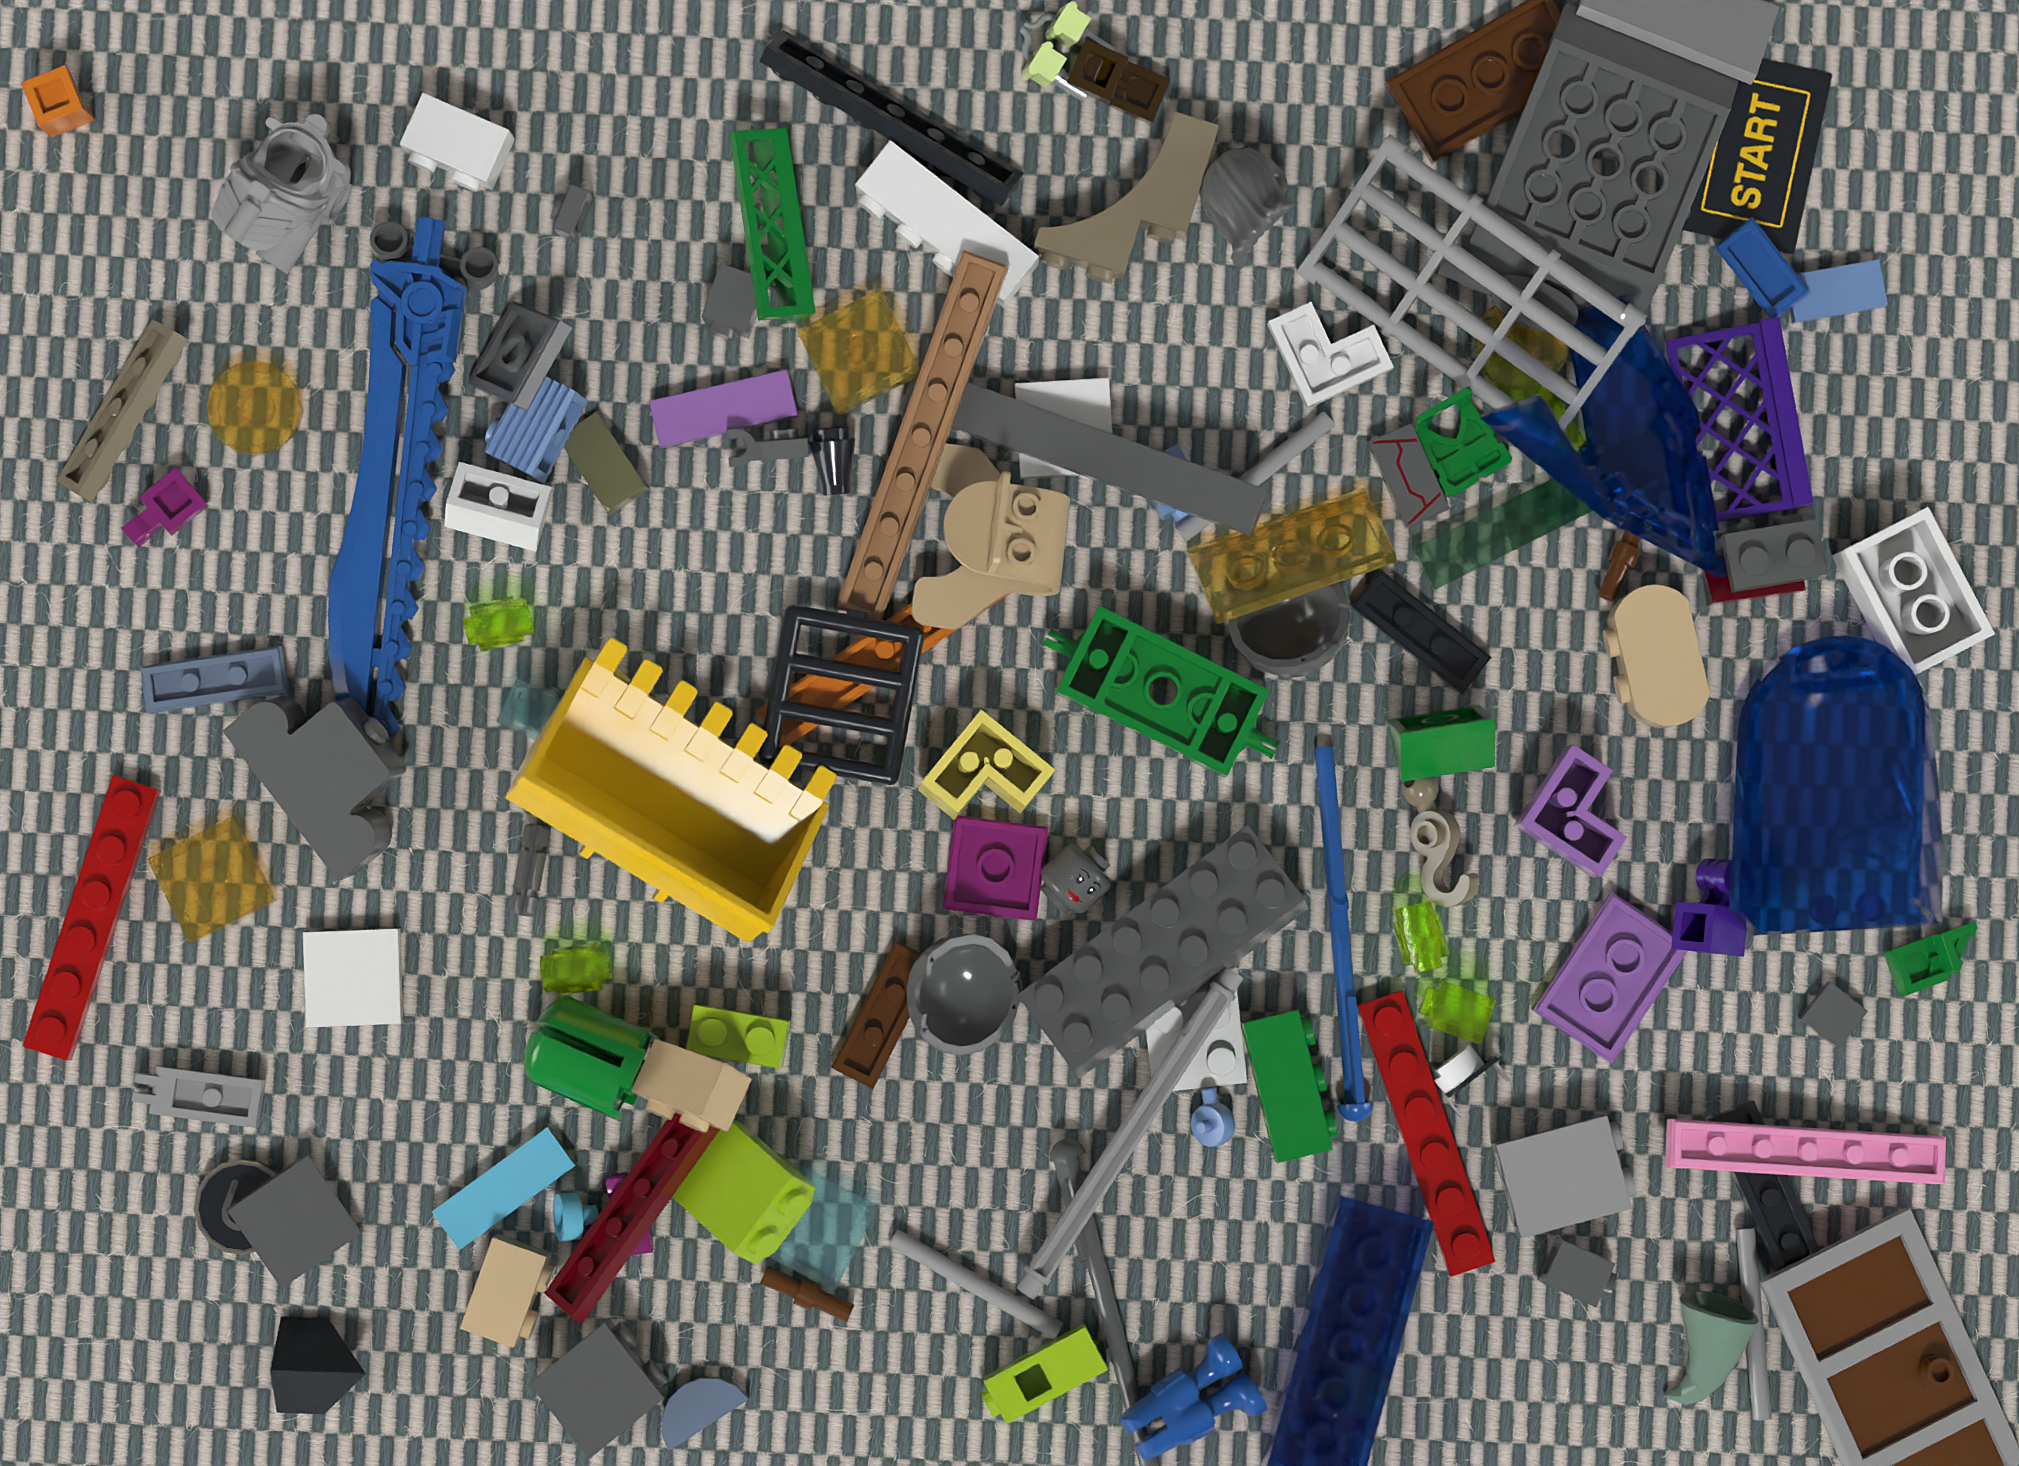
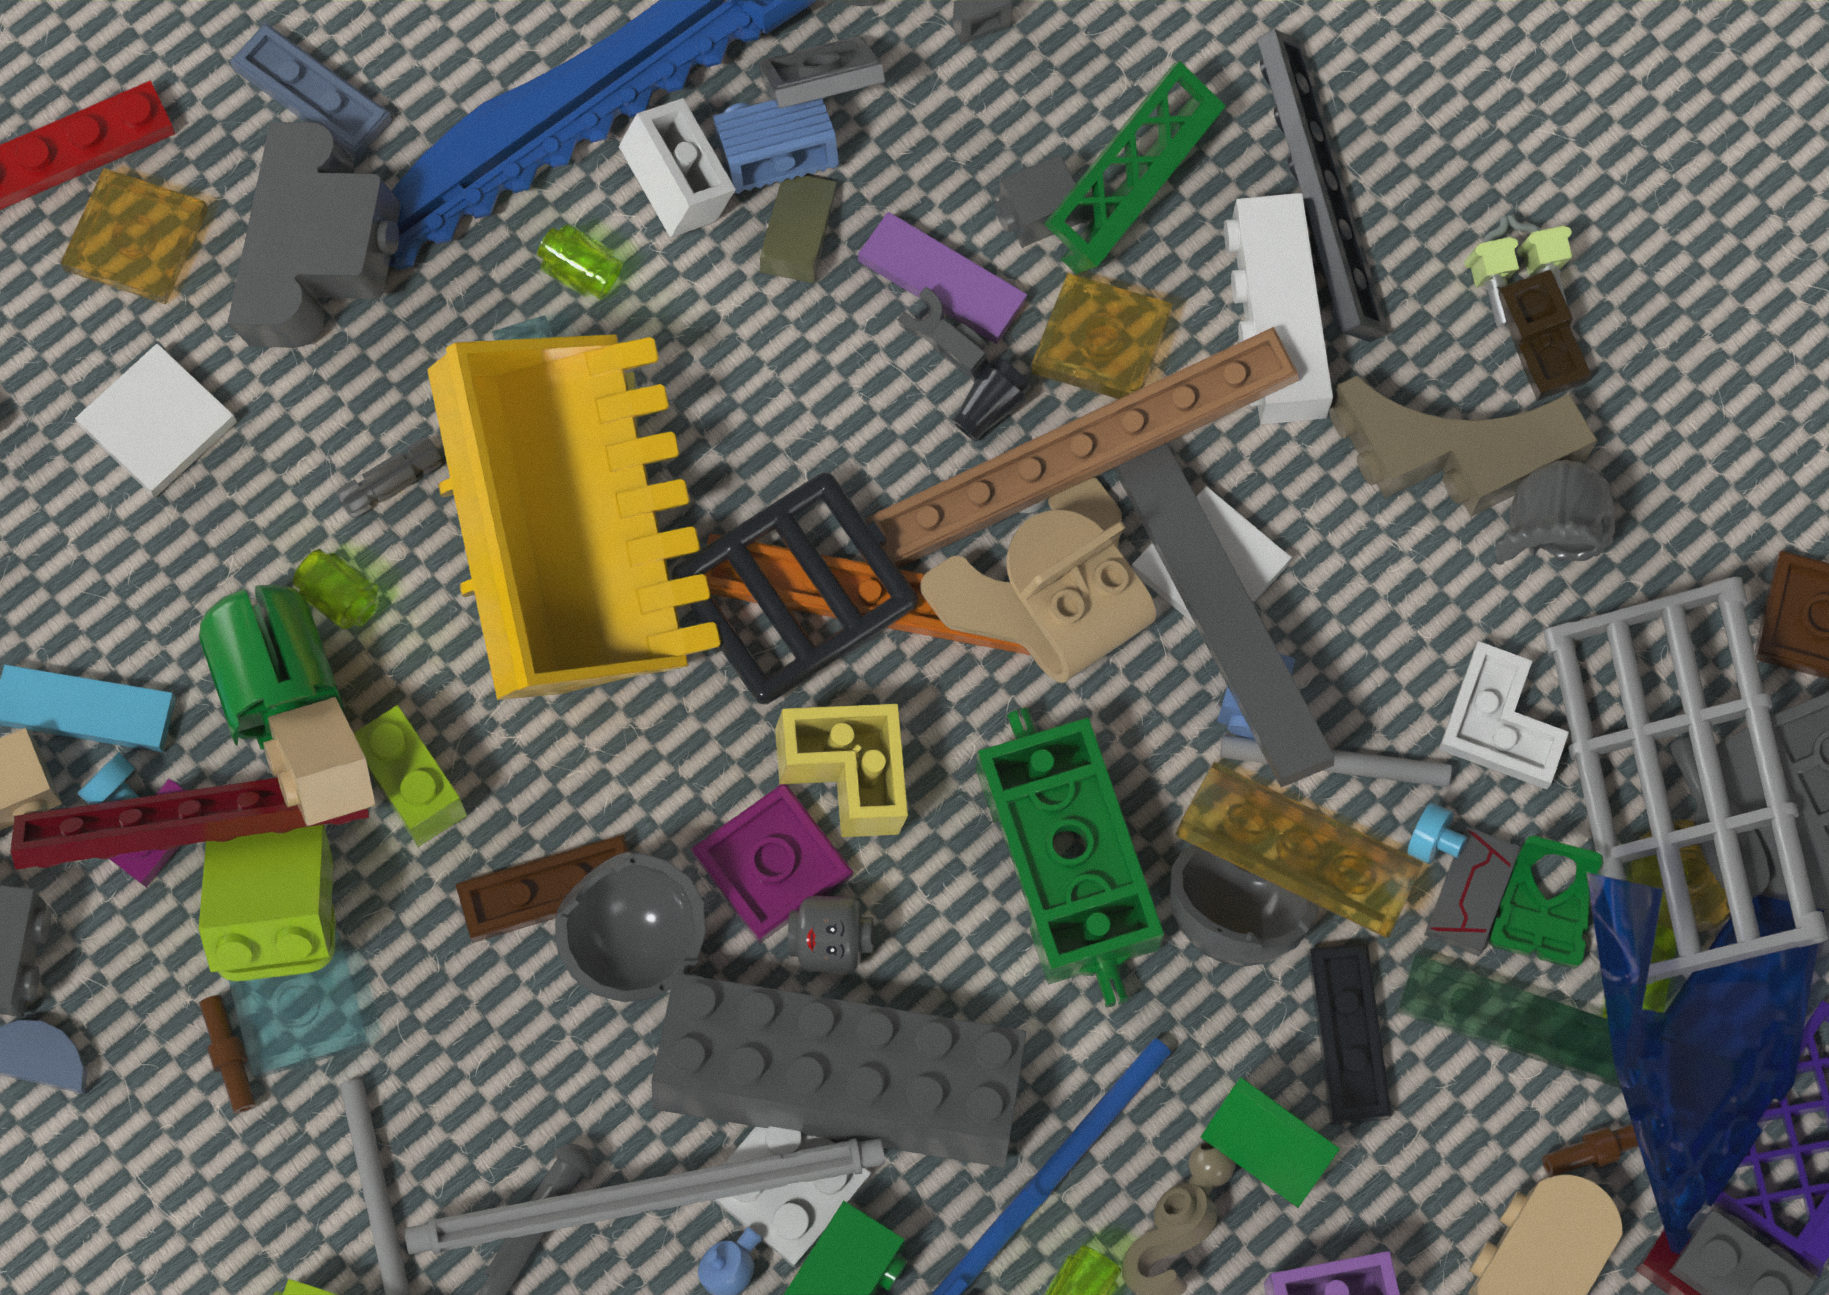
camera: 45 degrees right, 15 degrees down
none -> medium azure tile [1407,802,1467,864]

